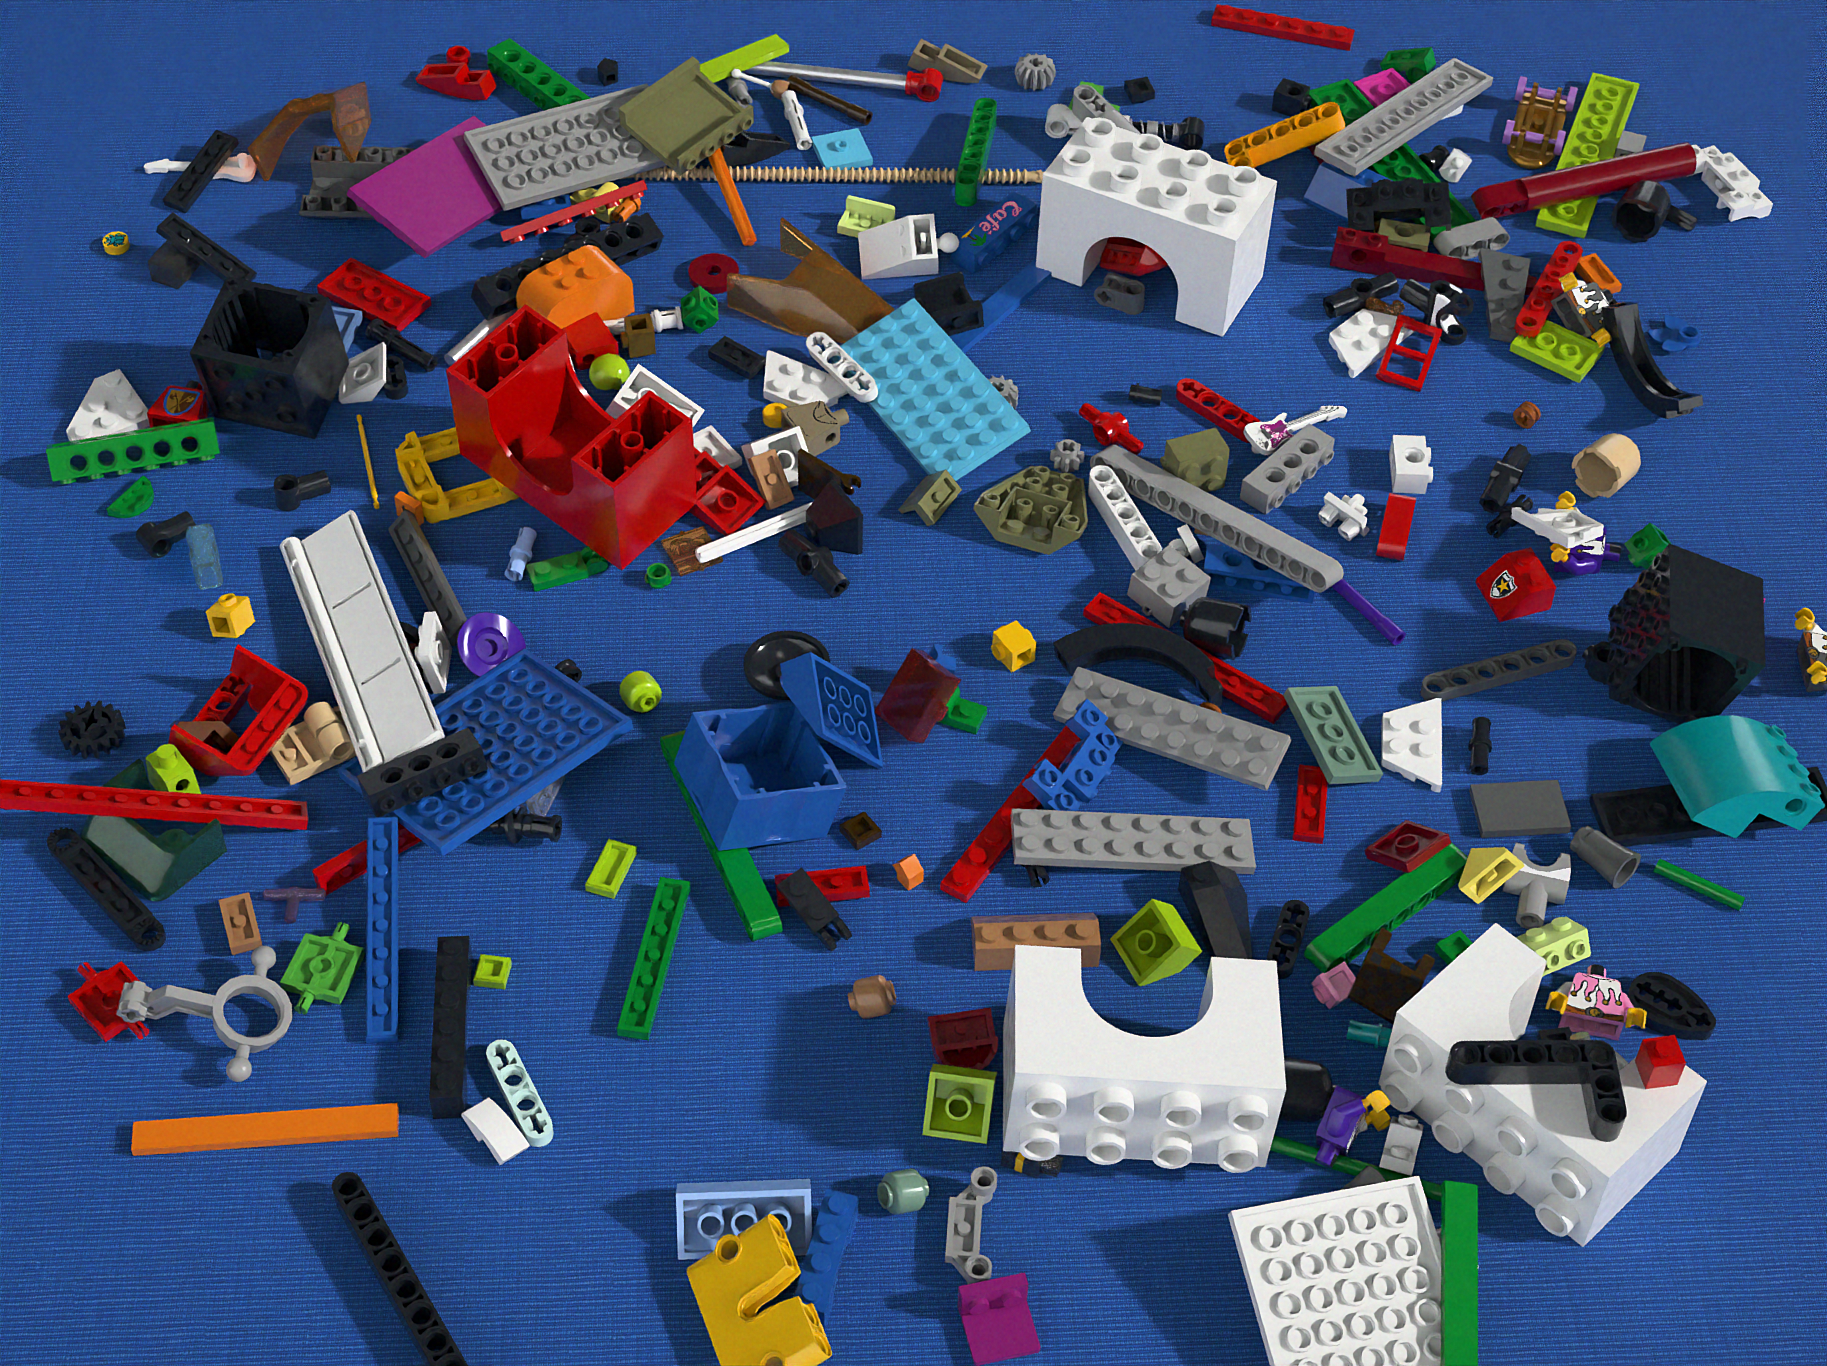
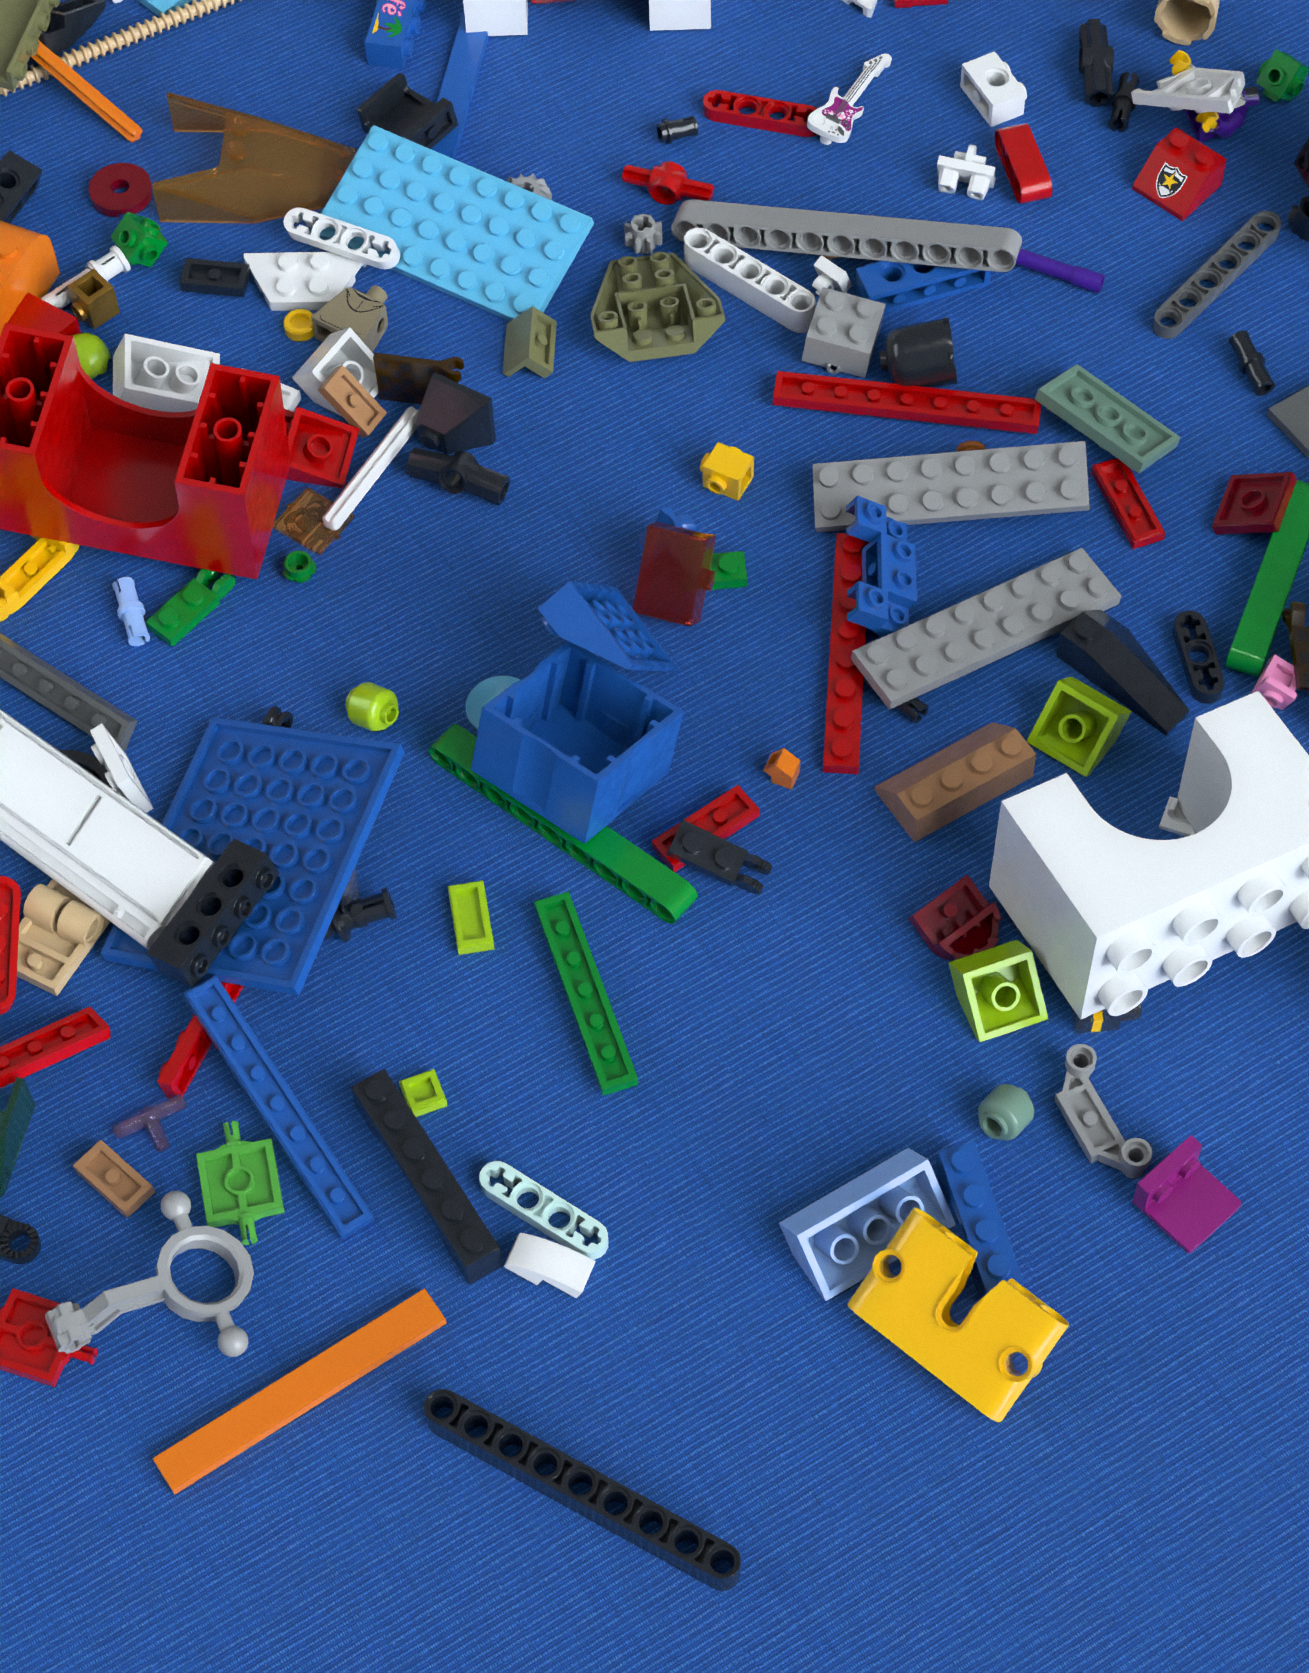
camera: 25 degrees left, 10 degrees up
dark purple hat [457,612,526,677] -> none
black dish [743,631,831,700] -> none
yellowish green bracket [837,195,895,238] -> none
dark brown tile [840,811,882,850] -> none
medium nougat head [848,975,896,1019] -> none
white slope [858,214,959,280] -> none
black arch [1053,623,1223,707] -> none
dark grey piece [1094,273,1145,315] -> none
olive brick [1160,427,1230,492] -> none
light grey brick [1240,423,1335,515] -> none
white wing [1381,698,1442,793] -> none

